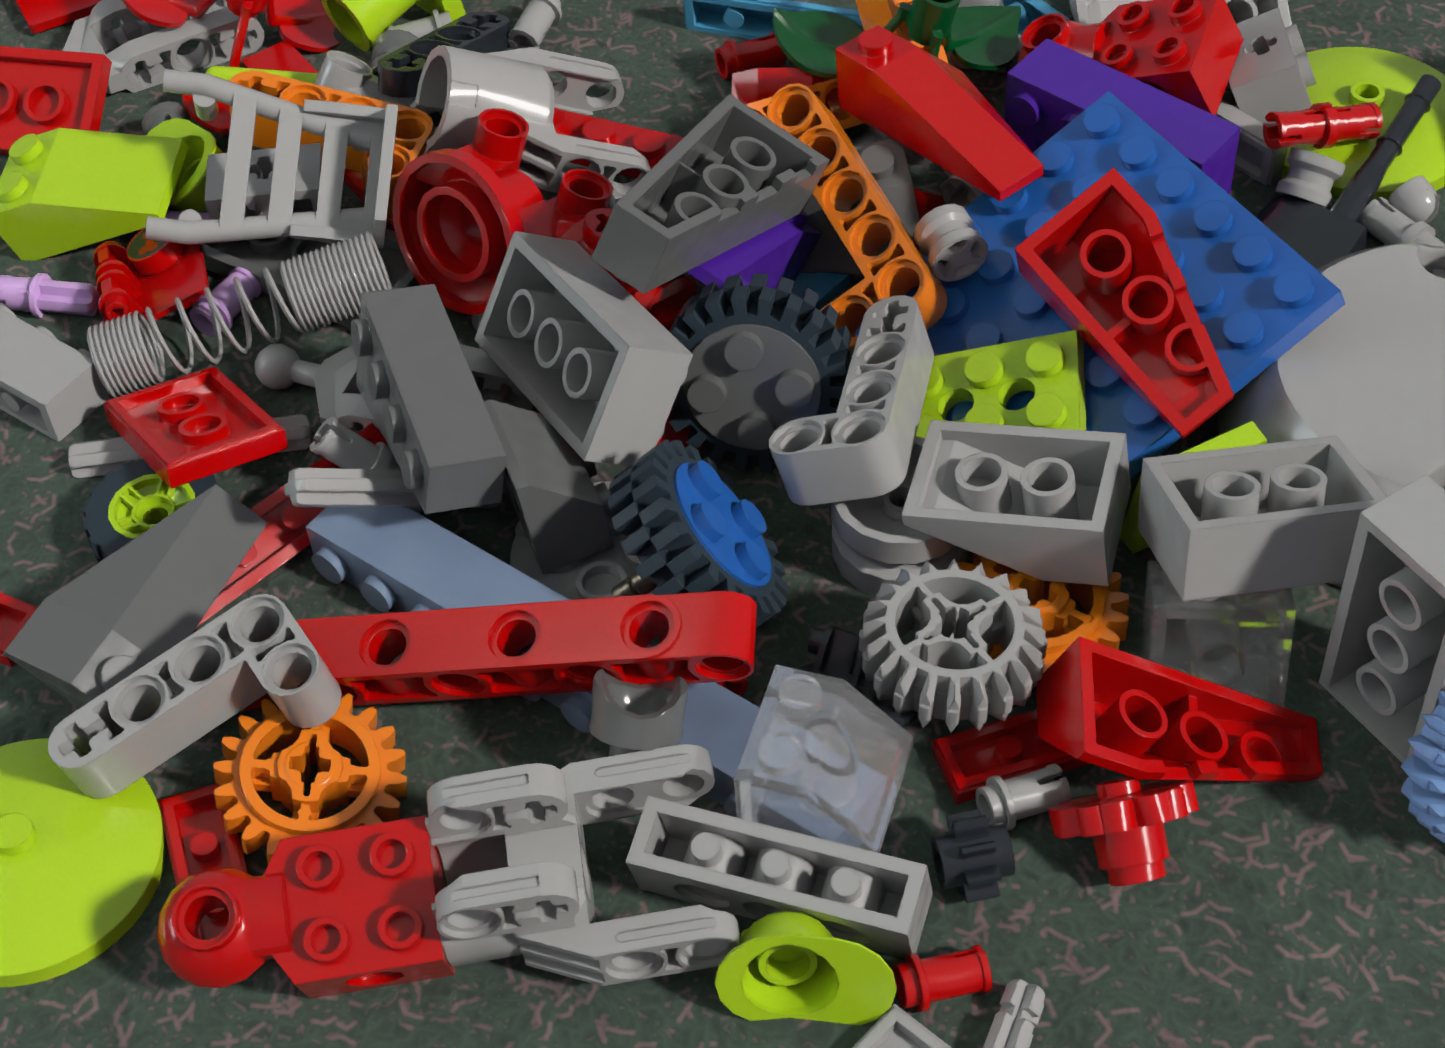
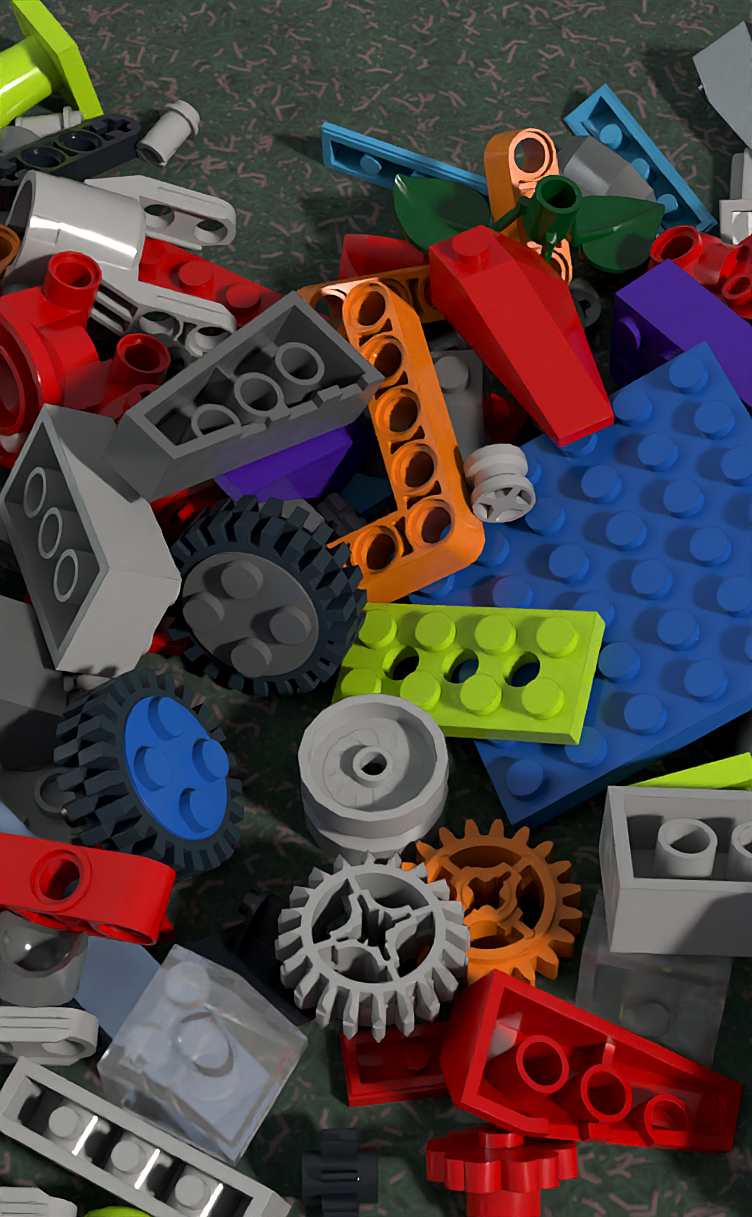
camera: 10 degrees right, 5 degrees up
red pin [715,33,786,80] -> none
light grey beam [769,295,934,505] -> none
light grey slope [901,420,1131,586] -> none
light grey pin [976,764,1071,831] -> none
red wedge [1015,167,1234,439] -> none

